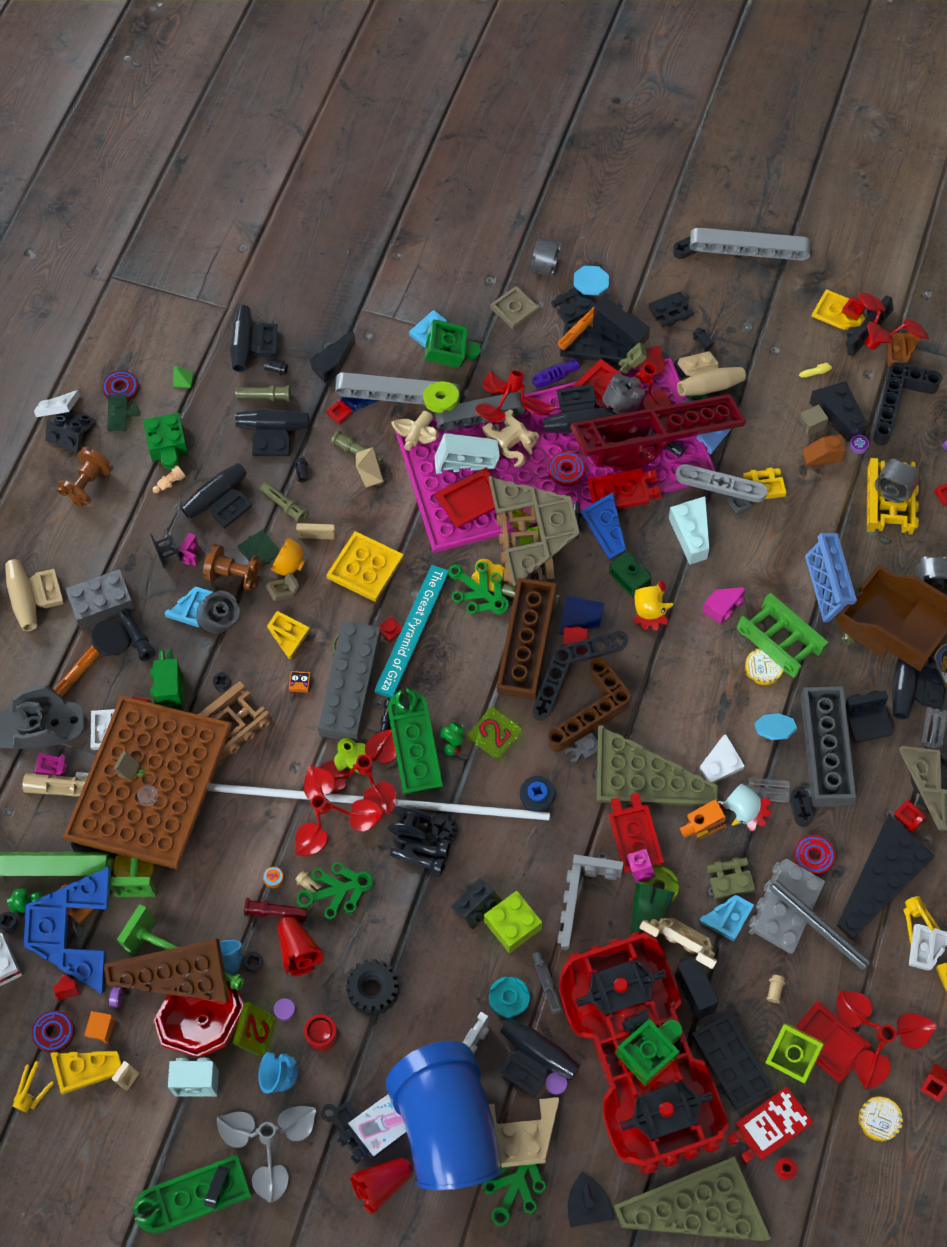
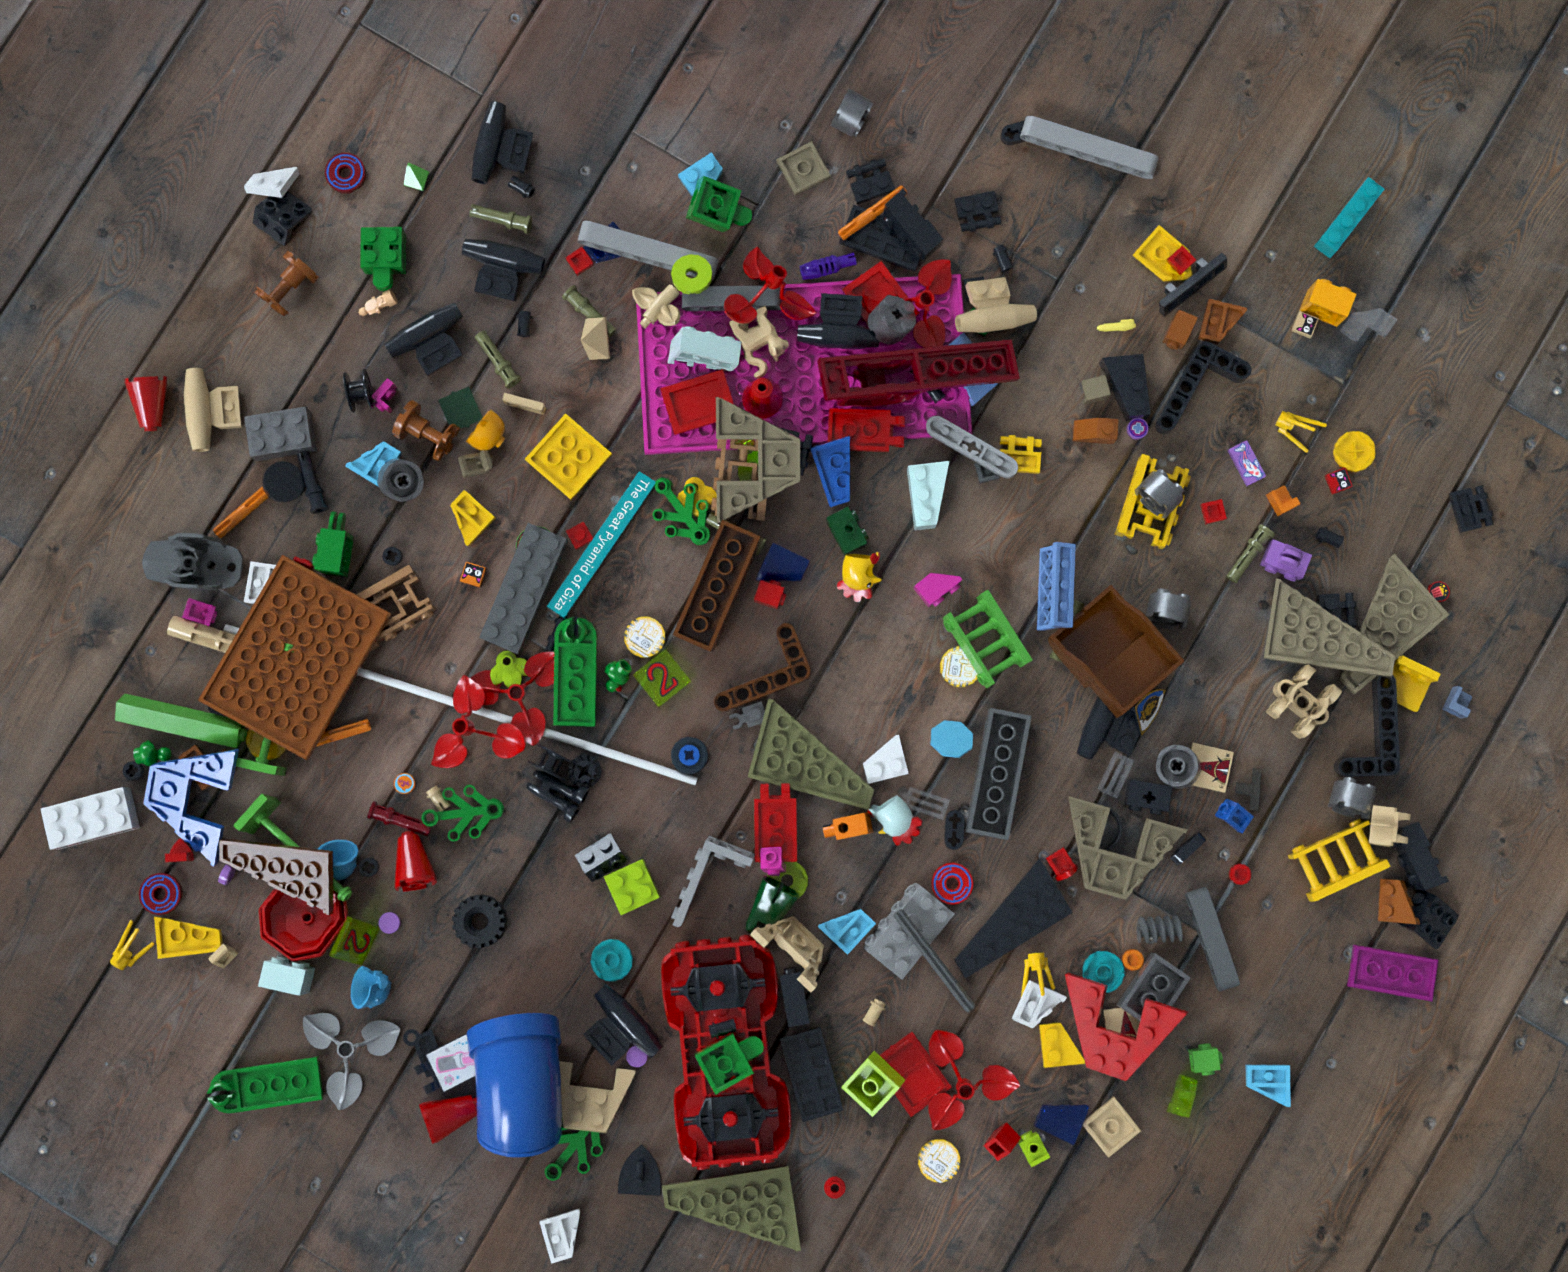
camera: 10 degrees right, 20 degrees up
orange panel [85,1011,115,1044] -> none
clear green plate [107,395,141,431] -> none
dark tan slope [114,751,140,781] -> none
clear tile [137,785,158,806] -> none
black beam [204,1165,231,1209] -> none
red piece [304,1014,338,1052] -> none
black slope [310,331,355,383] -> none
white wing [463,1012,490,1055] -> none
dark grey piece [532,952,564,1014] -> none
black beam [533,631,628,721] -> none
red tile [549,451,585,486] -> none
medium azure piece [574,266,609,295] -> none
olive plate [619,342,647,374] -> none
olive plate [706,857,755,900] -> none
red tile [727,1087,814,1164] -> none
black bracket [845,690,893,742] -> none
red plant [857,292,930,350] -> none
none -> orange axle [316,719,371,747]
none -> tile [624,617,665,658]
none -> red cone [742,378,783,419]
none -> dark orange slope [1162,310,1198,350]

